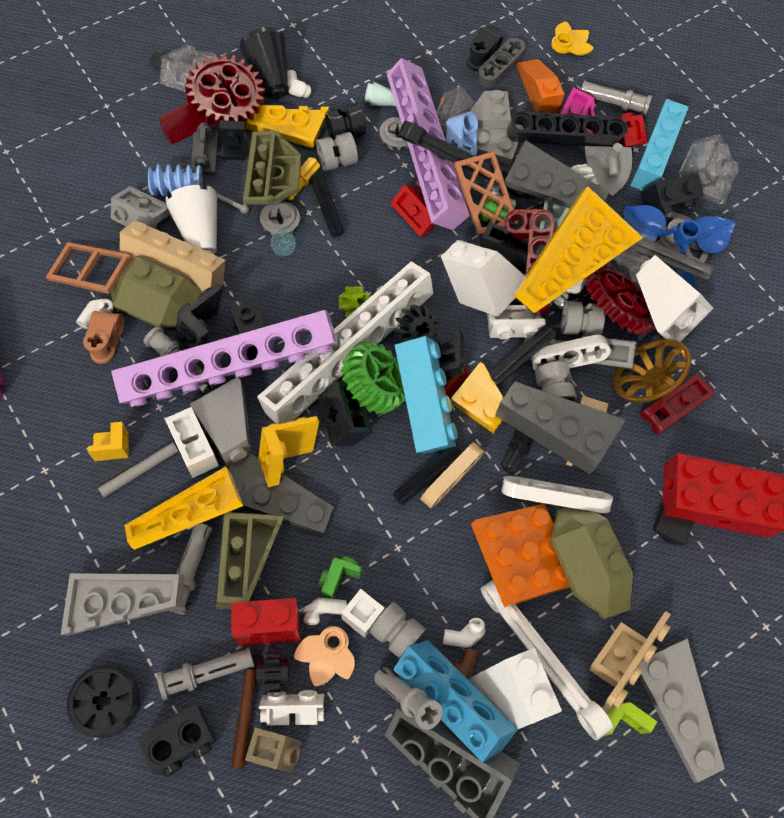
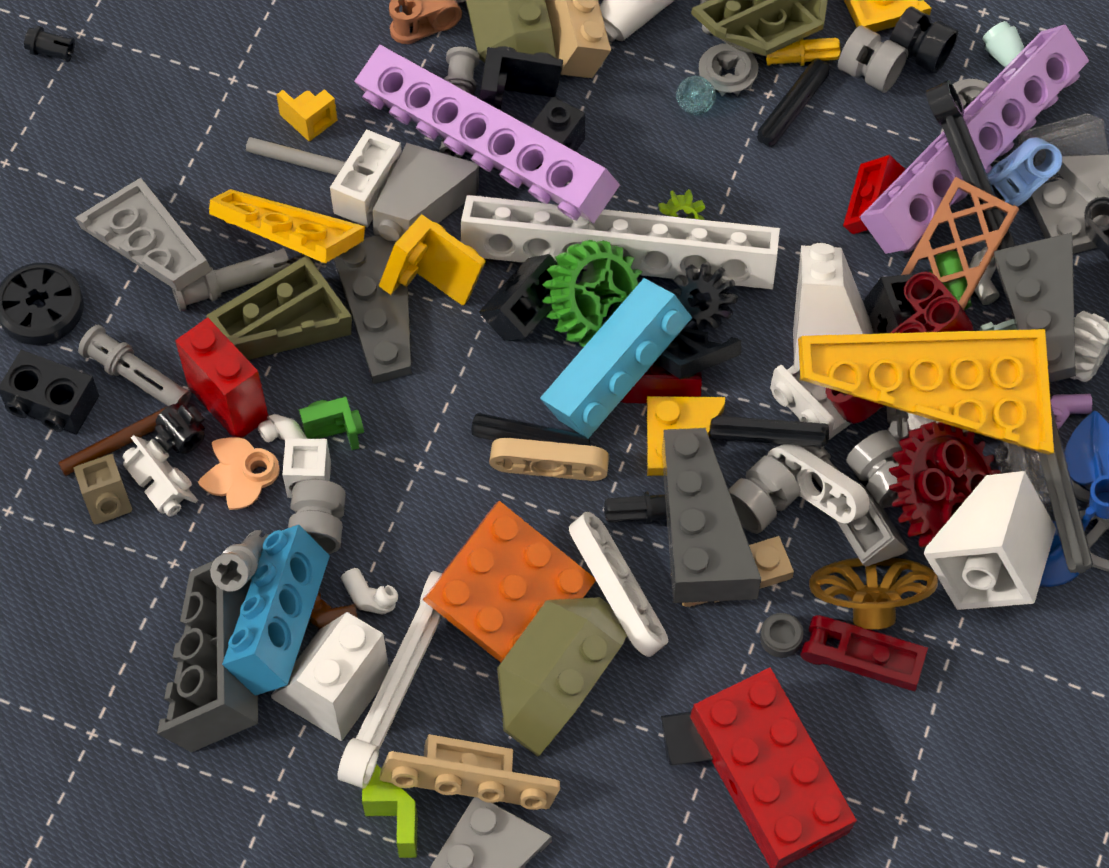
camera: 60 degrees right, 5 degrees down
none -> dark grey tile [760,613,803,658]

